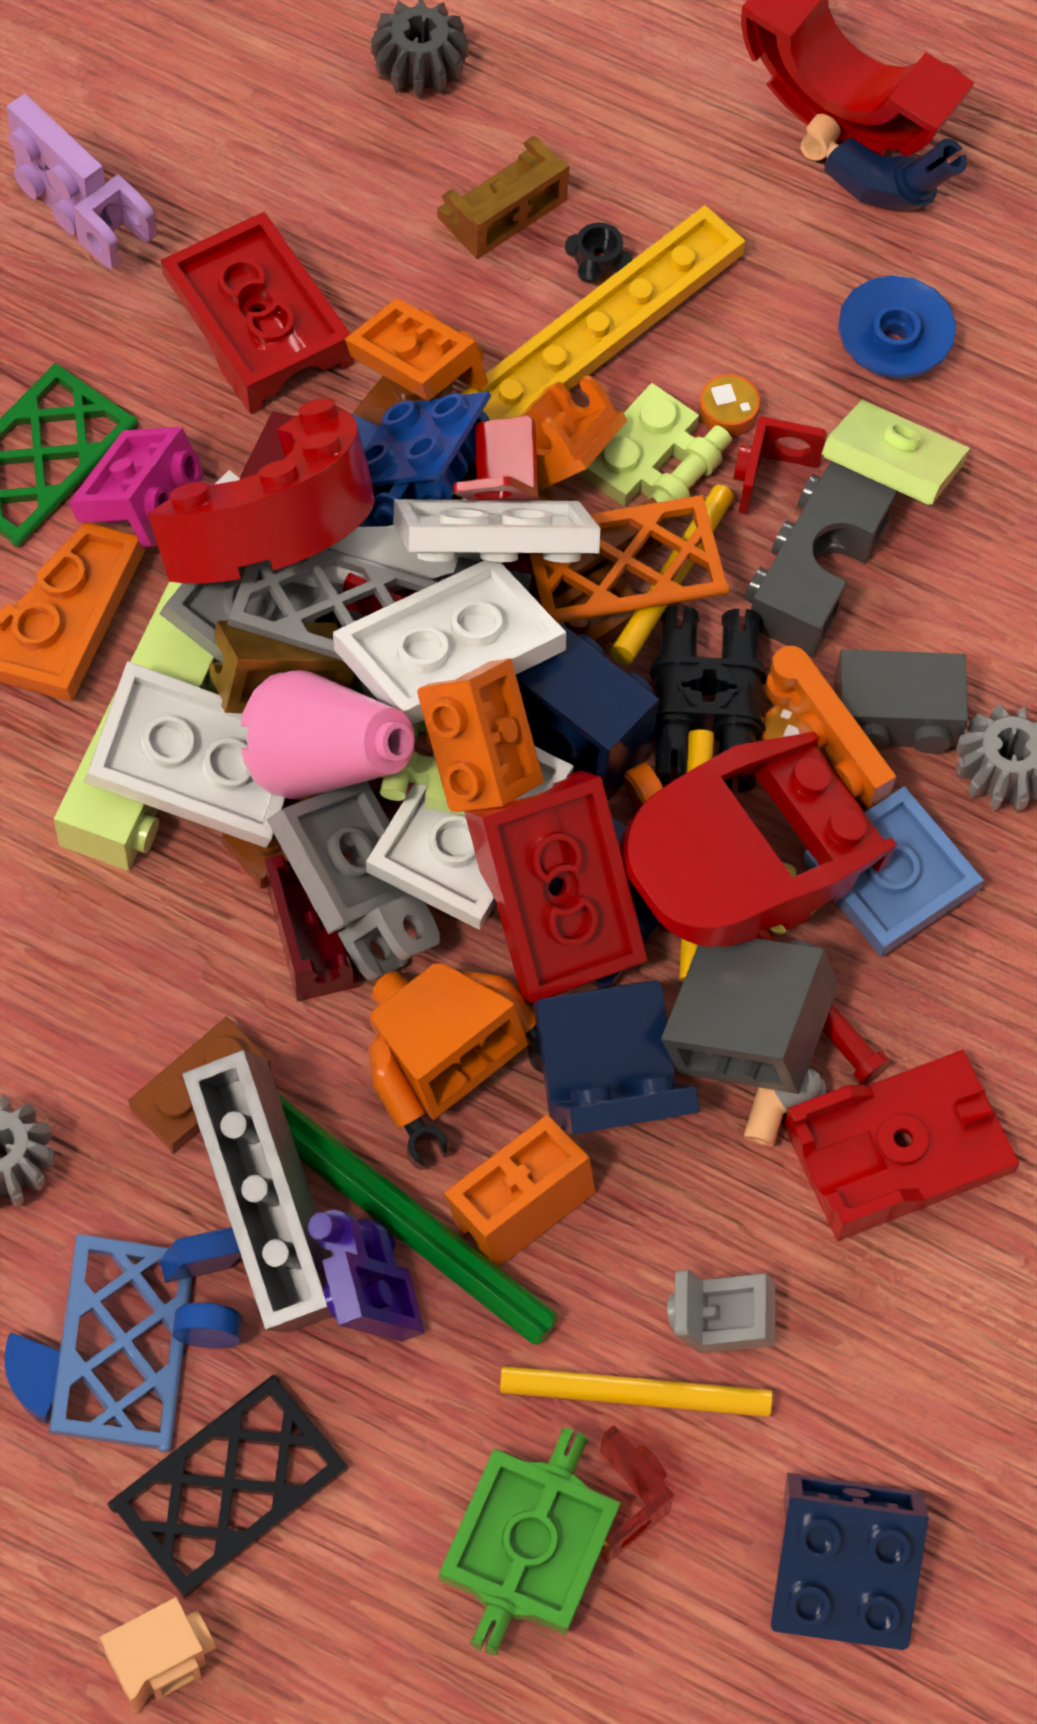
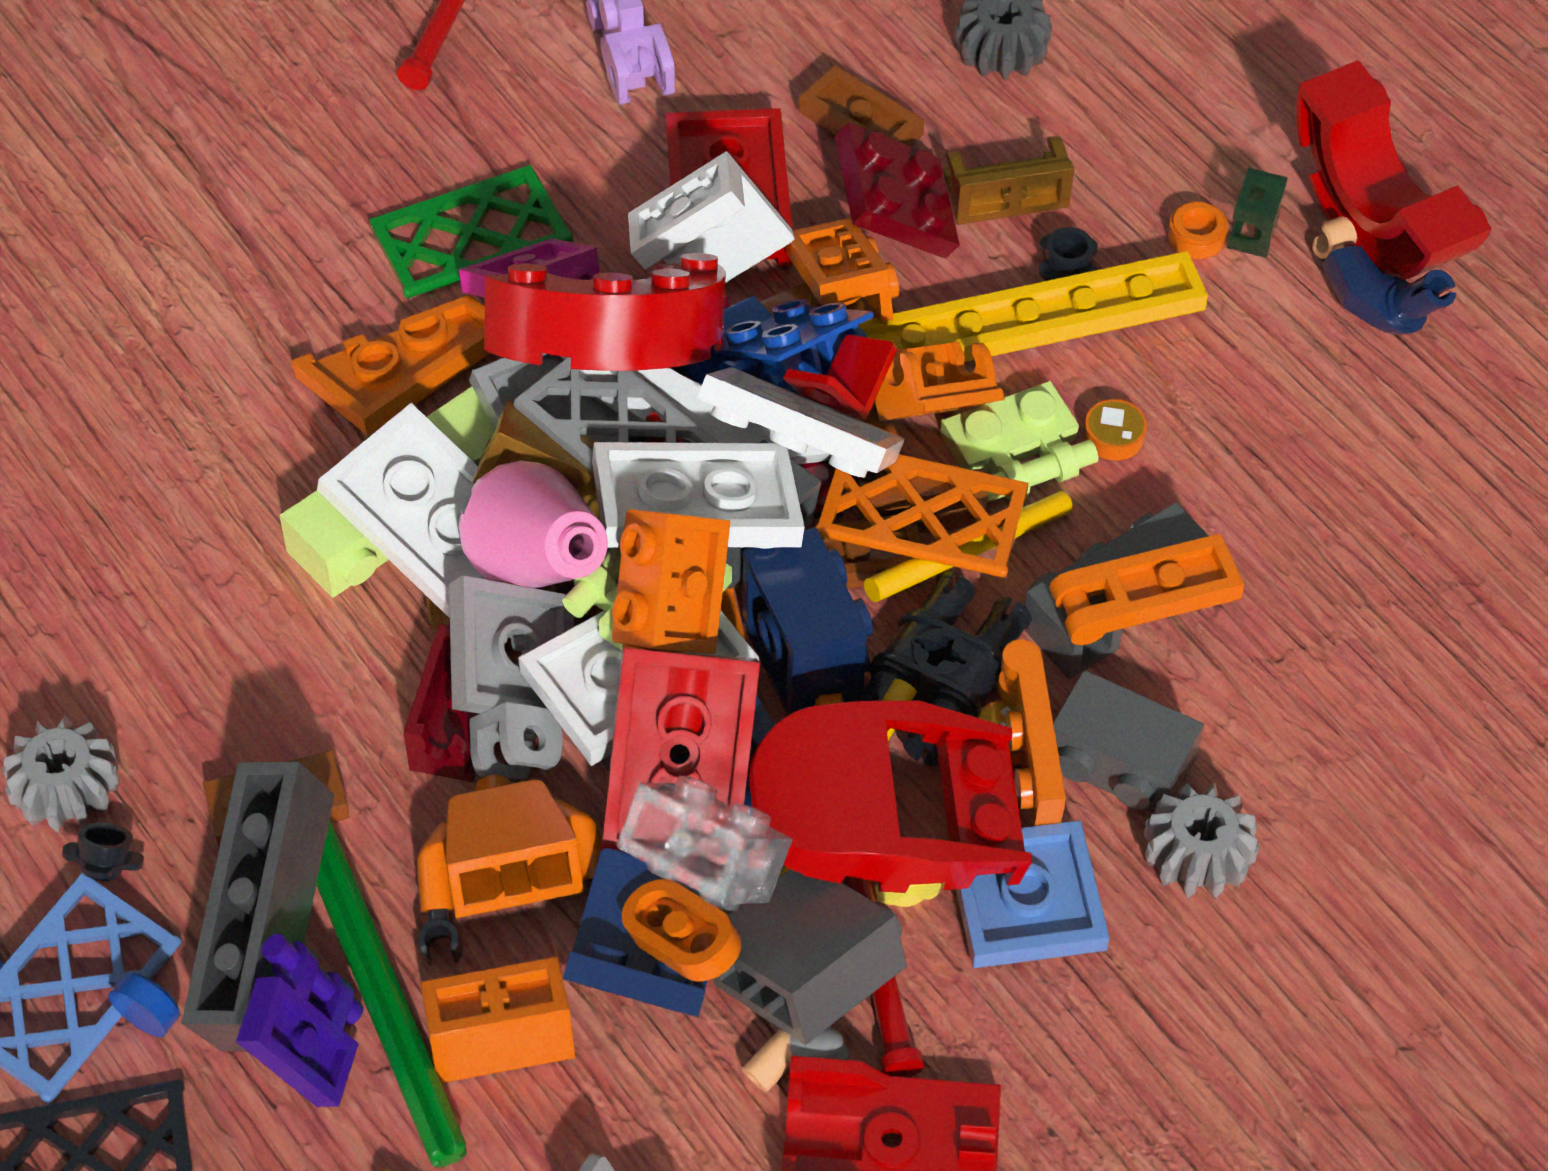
camera: 30 degrees right, 10 degrees down
blue tile [160,1227,241,1283] -> none
red bracket [733,416,827,515] -> none
yellowish green plate [821,399,970,505] -> none
blue dish [838,275,956,379] -> none
none -> black plate [62,822,144,881]
none -> clear brick [616,776,793,911]
none -> orange plate [622,879,741,981]
none -> white bracket [628,151,794,282]
none -> dark orange plate [798,65,924,146]
none -> dark red plate [835,122,960,259]
none -> orange plate [1049,533,1245,646]
none -> orange tile [1167,201,1228,259]
none -> clear green piece [1227,168,1288,258]

